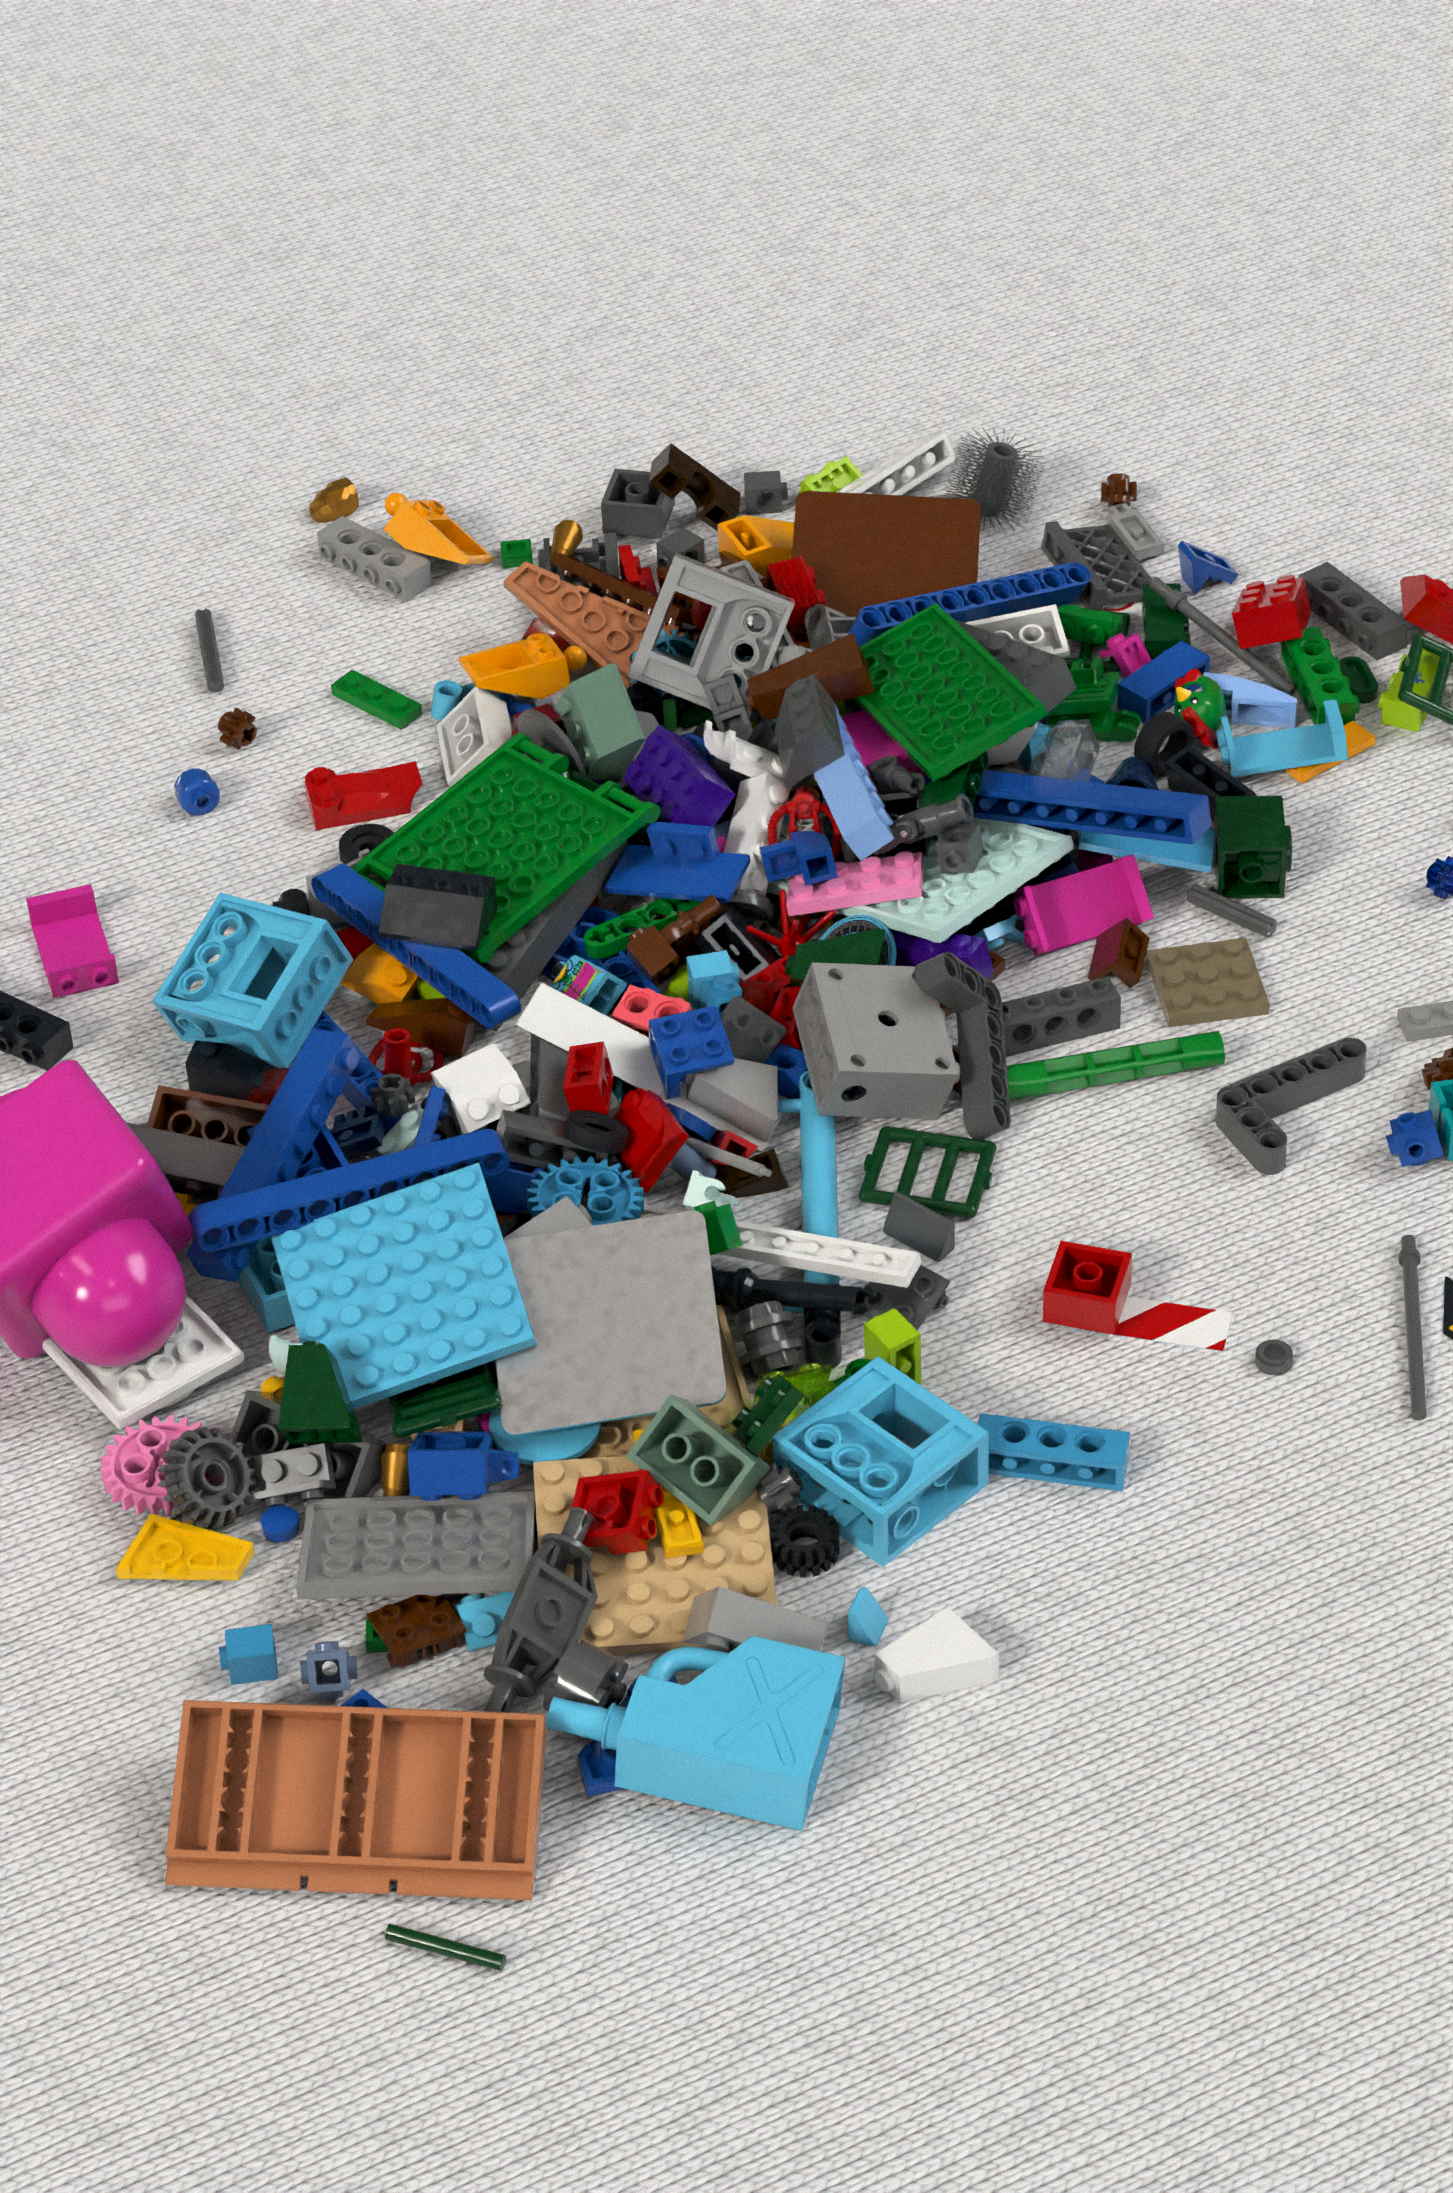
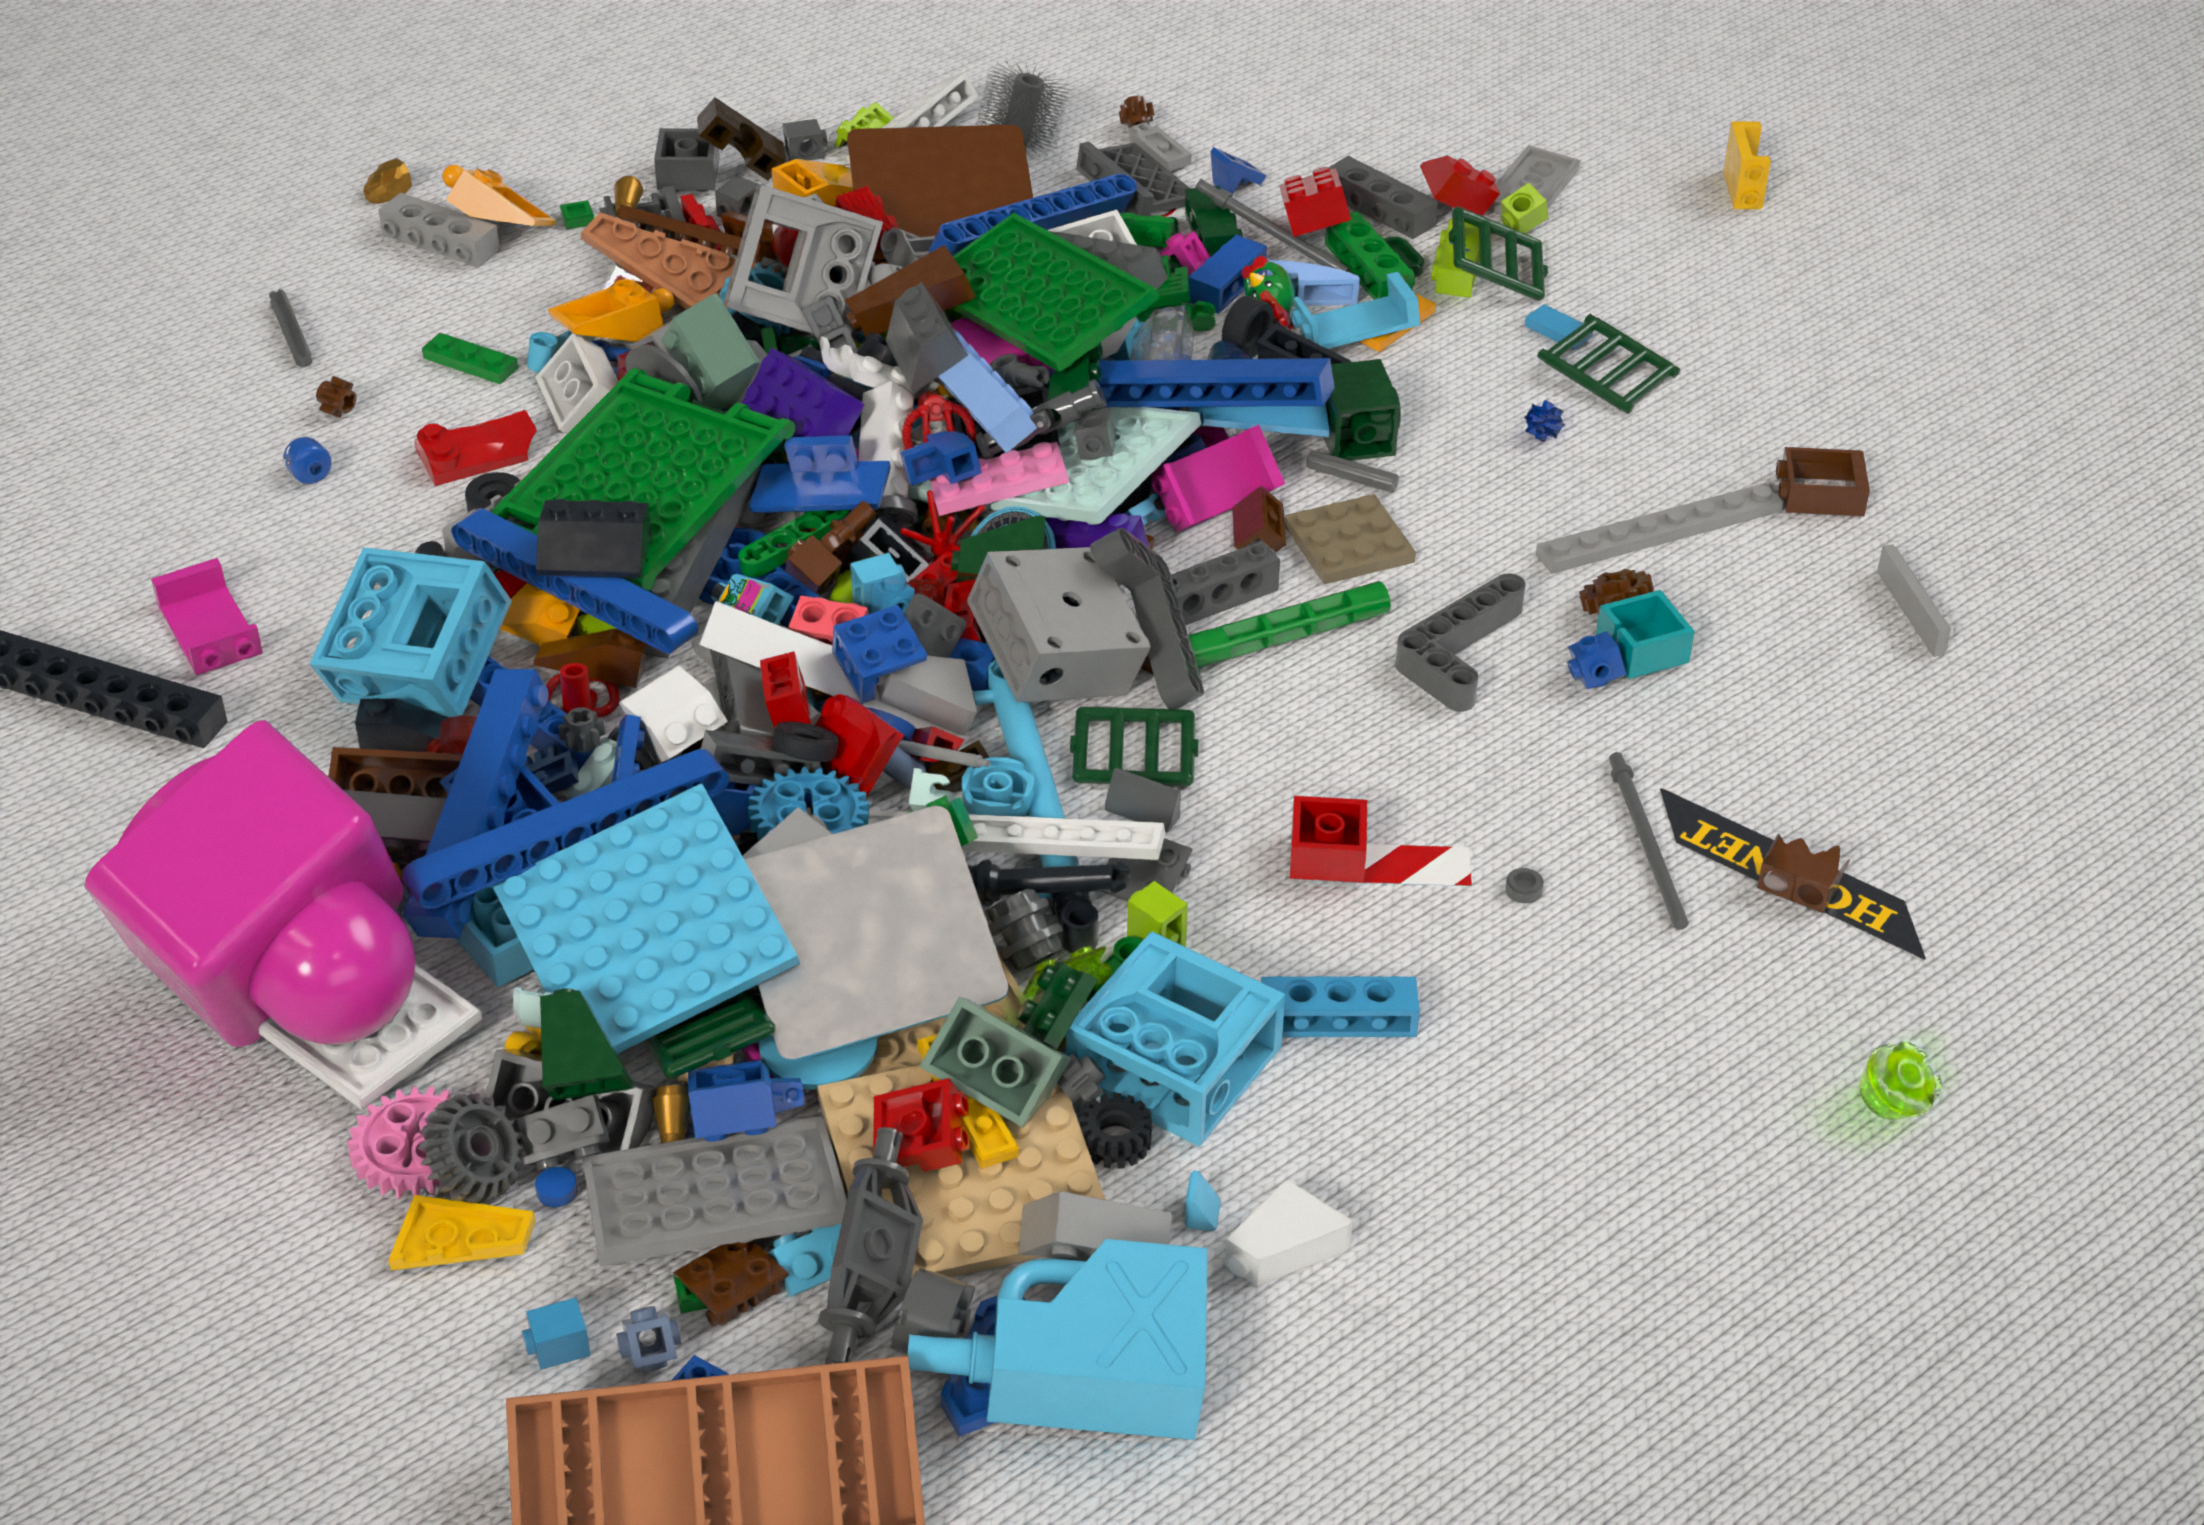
camera: 15 degrees left, 0 degrees up
none -> medium azure cylinder [962,757,1034,817]

